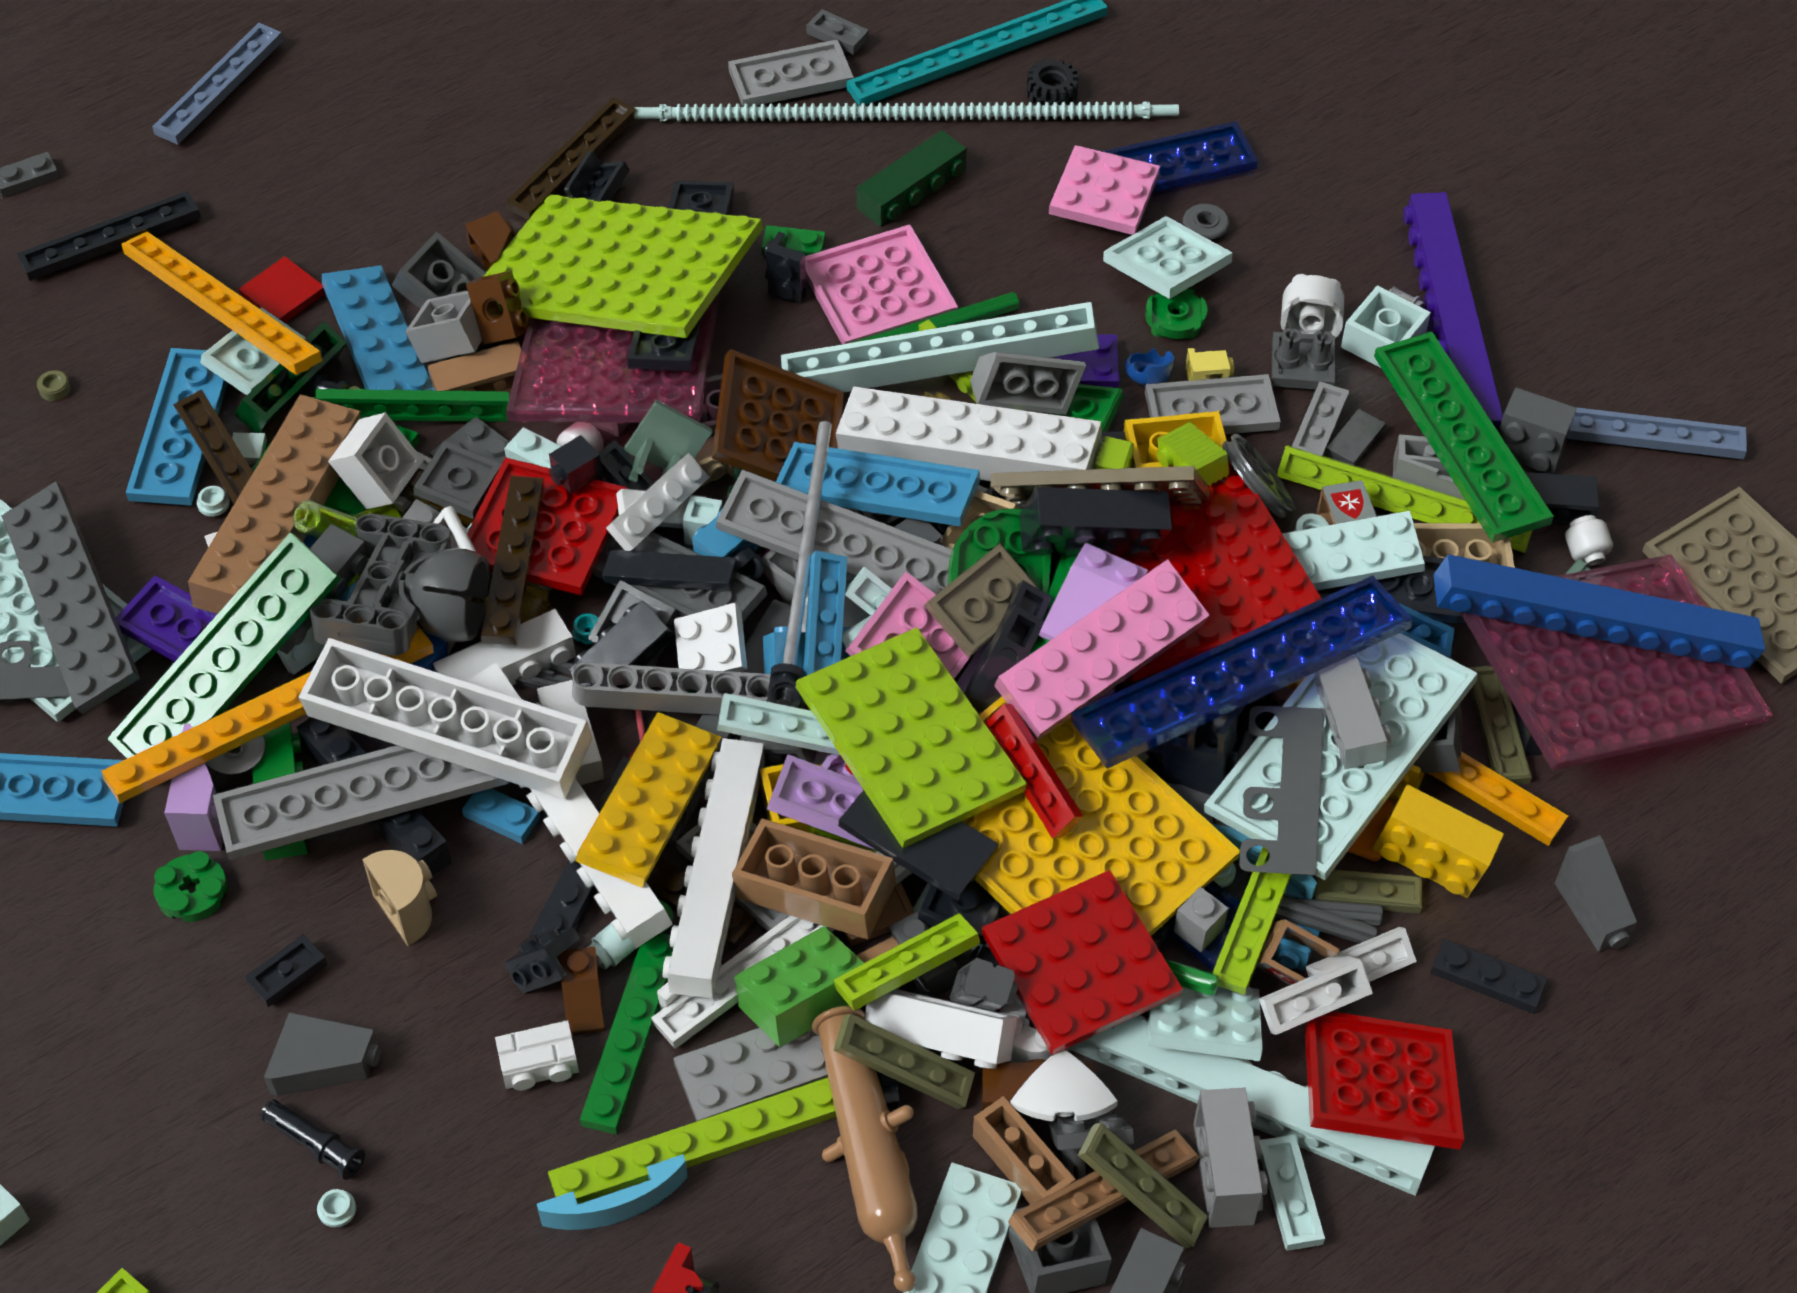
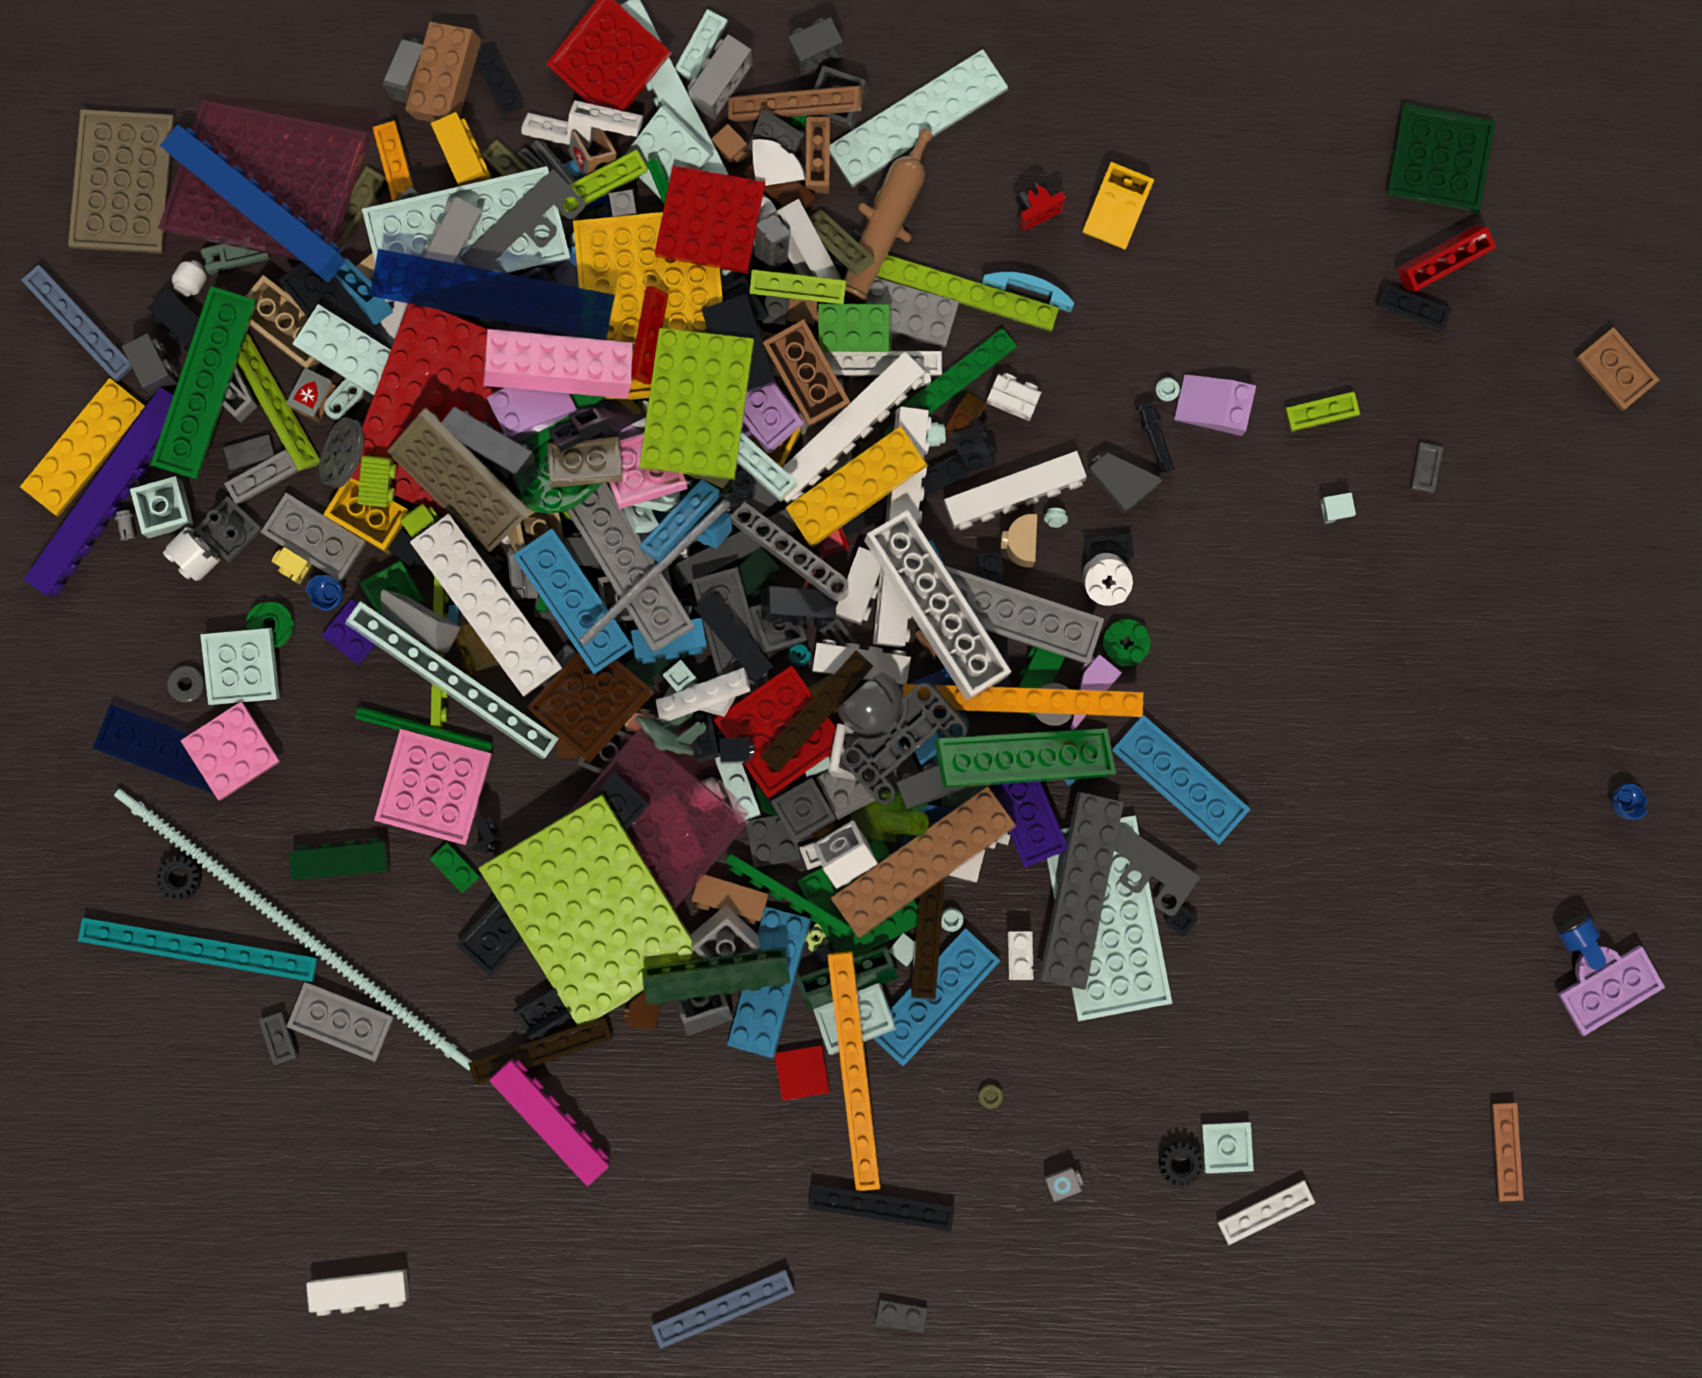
camera: 140 degrees left, 30 degrees up
reddish brown brick [466,271,529,344] -> none
white plate [674,603,748,672] -> none
olive tile [1077,1123,1208,1249] -> none
none -> yellow plate [20,378,146,517]
none -> medium nougat brick [405,22,481,122]
none -> dark pink brick [489,1058,609,1187]
none -> dark green brick [642,947,790,1005]
none -> medium nougat brick [711,124,748,165]
none -> white brick [944,451,1087,530]
none -> white brick [1007,932,1033,980]
none -> light aqua plate [1044,508,1068,528]
none -> white brick [1082,553,1133,606]
none -> lavender slope [1174,374,1256,436]

